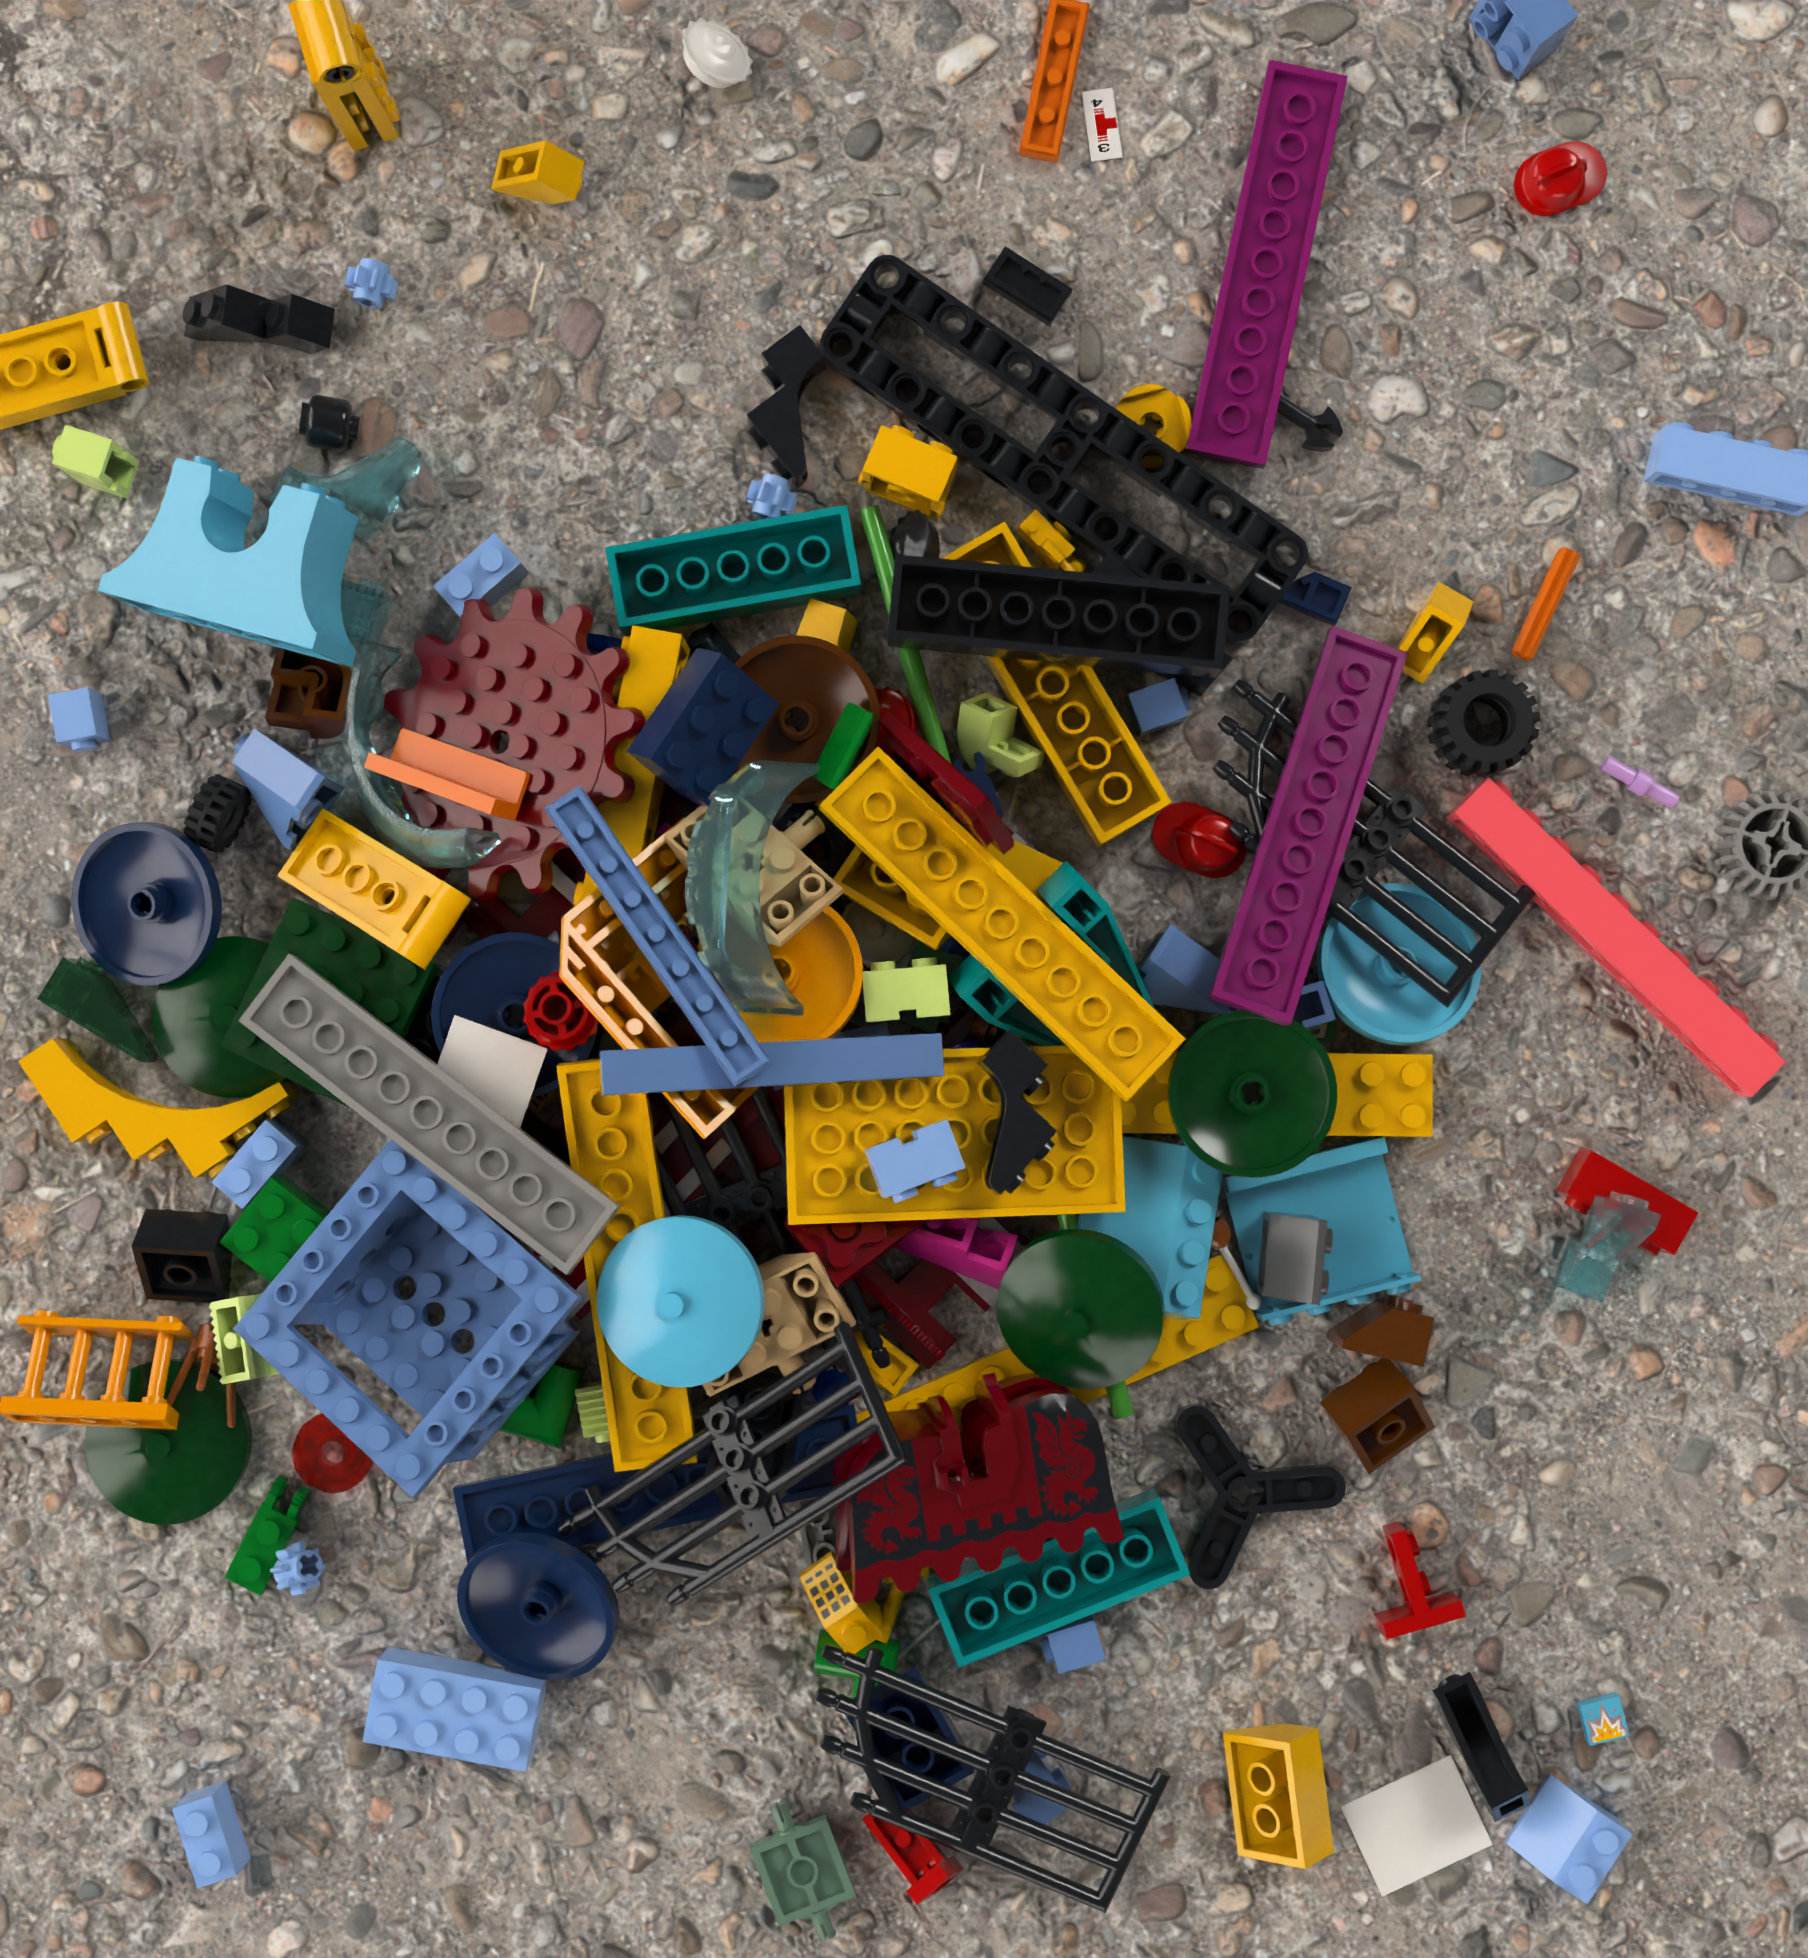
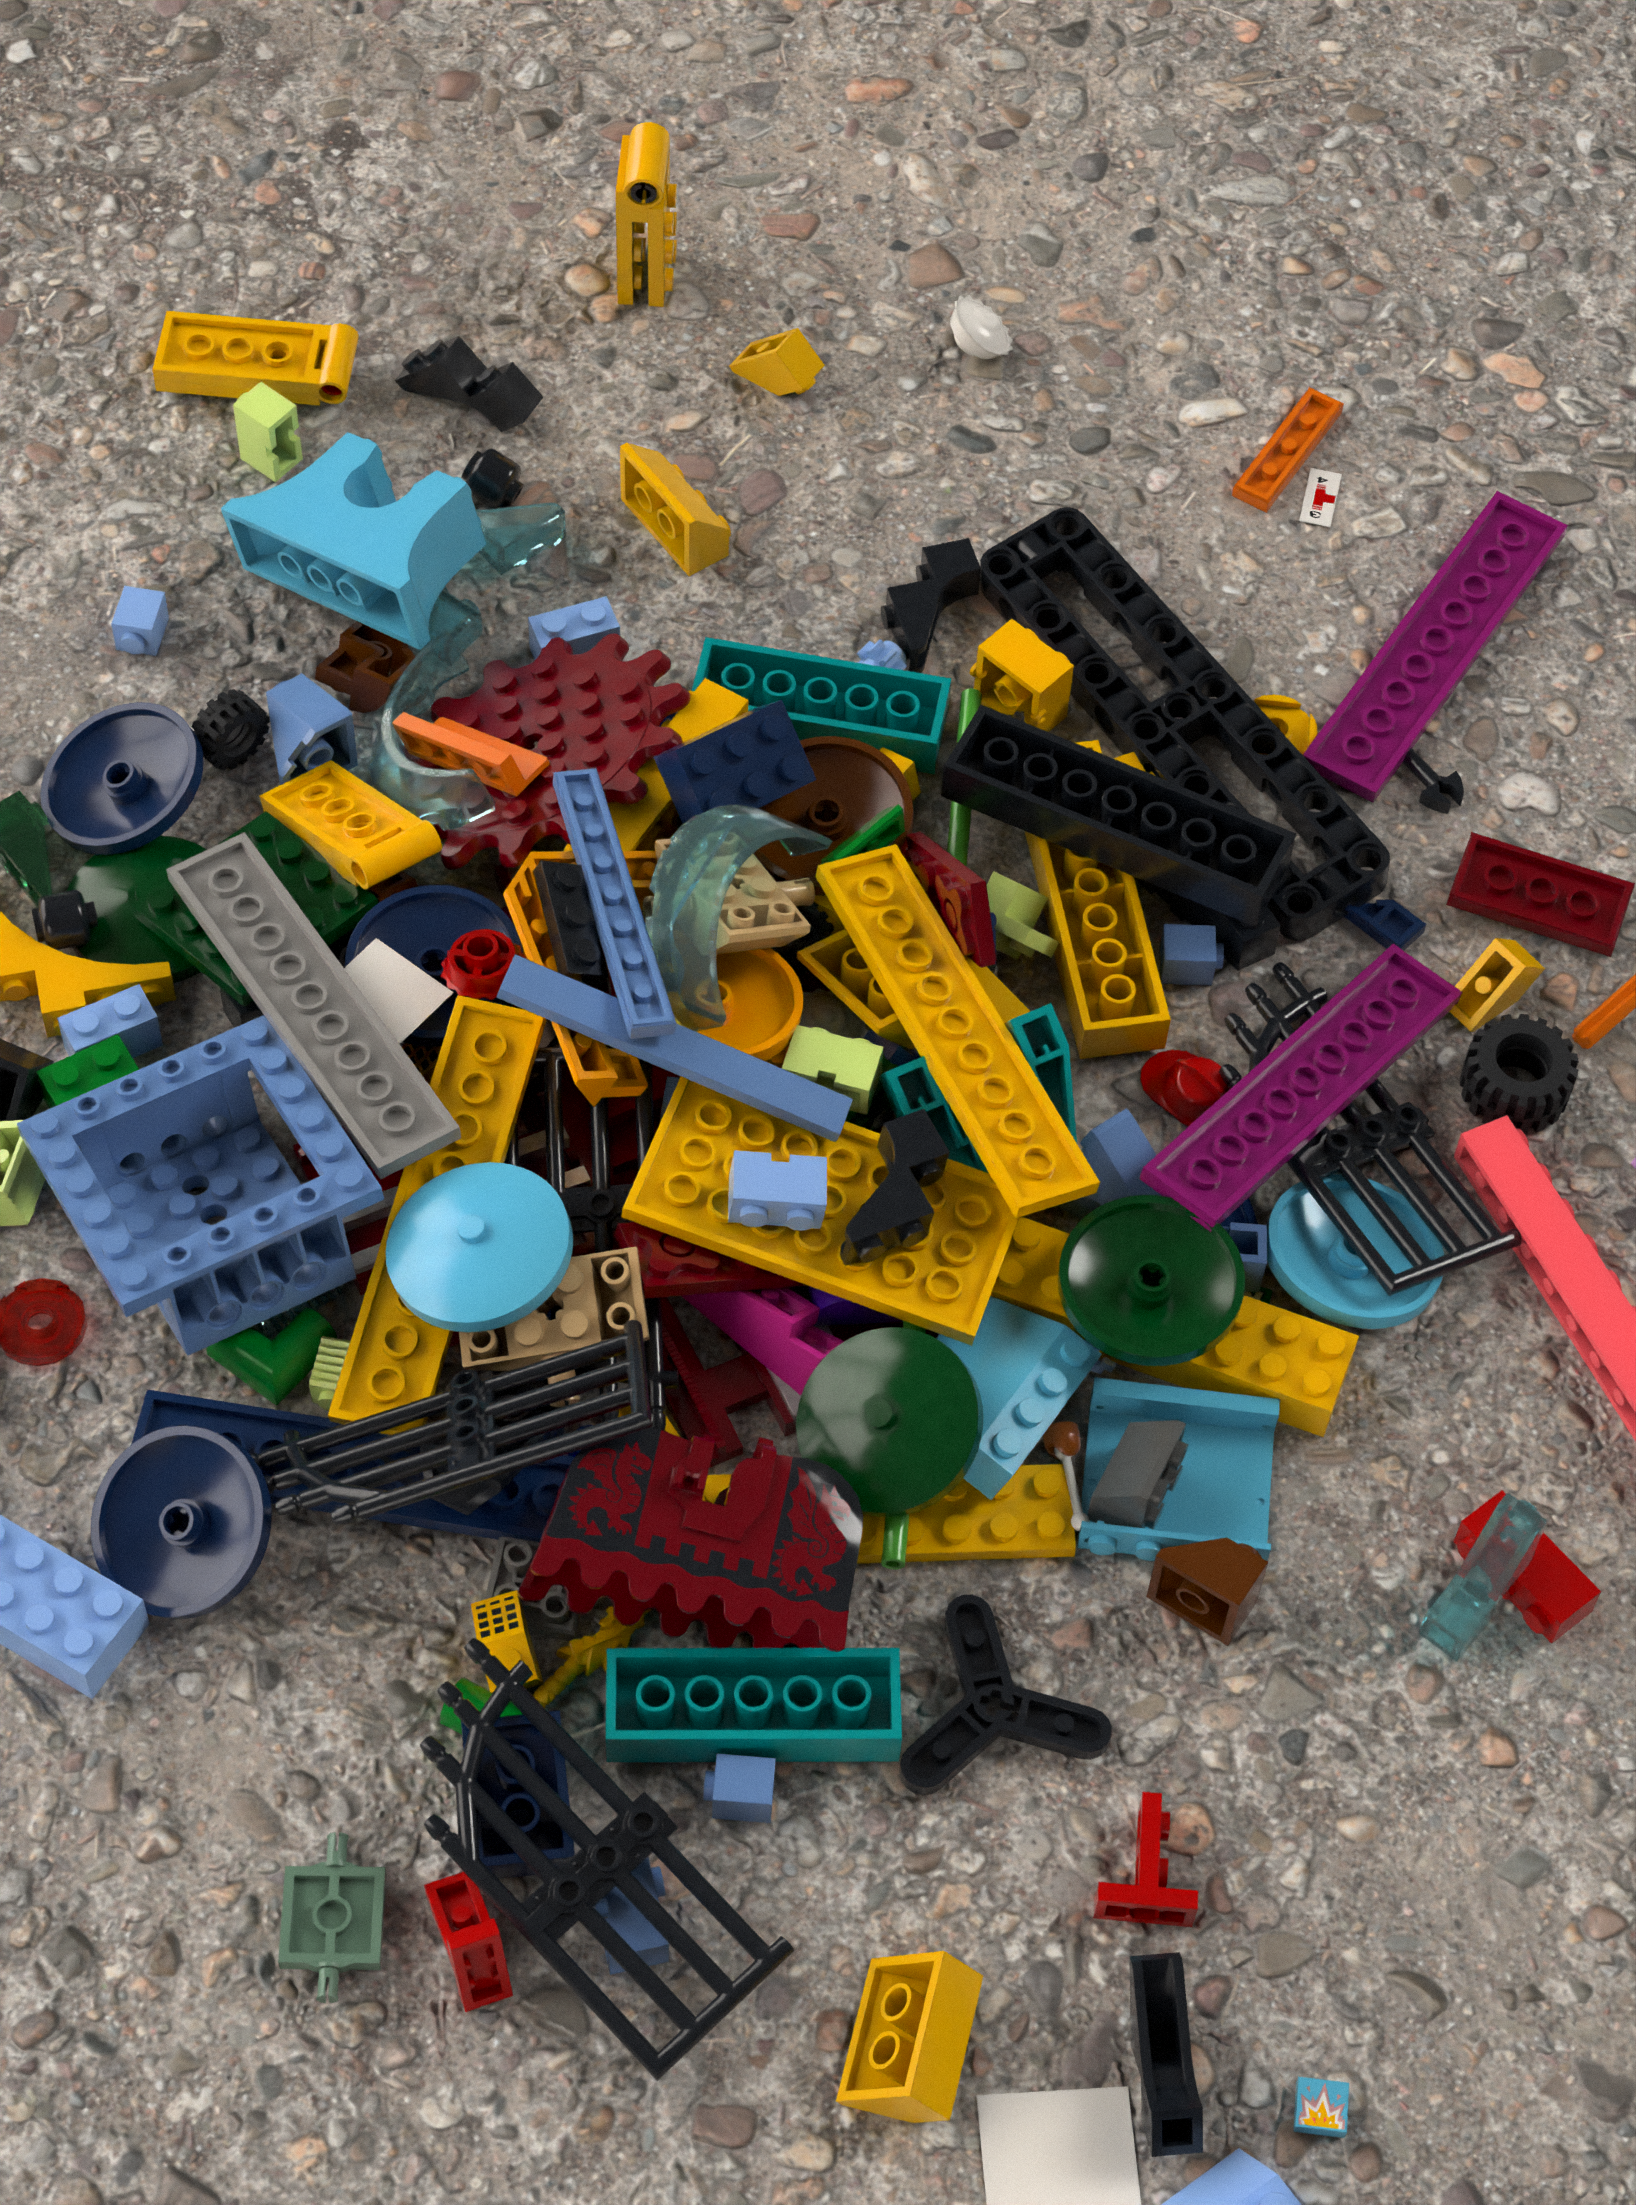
camera: 15 degrees right, 30 degrees down
light blue gear [344,258,398,309] -> none
black plate [983,246,1073,327] -> none
reddish brown slope [1320,1358,1435,1474] -> none
none -> black head [32,890,99,950]
none -> black plate [533,860,608,986]
none -> yellow slope [620,443,731,576]
none -> dark red piece [1446,832,1635,957]

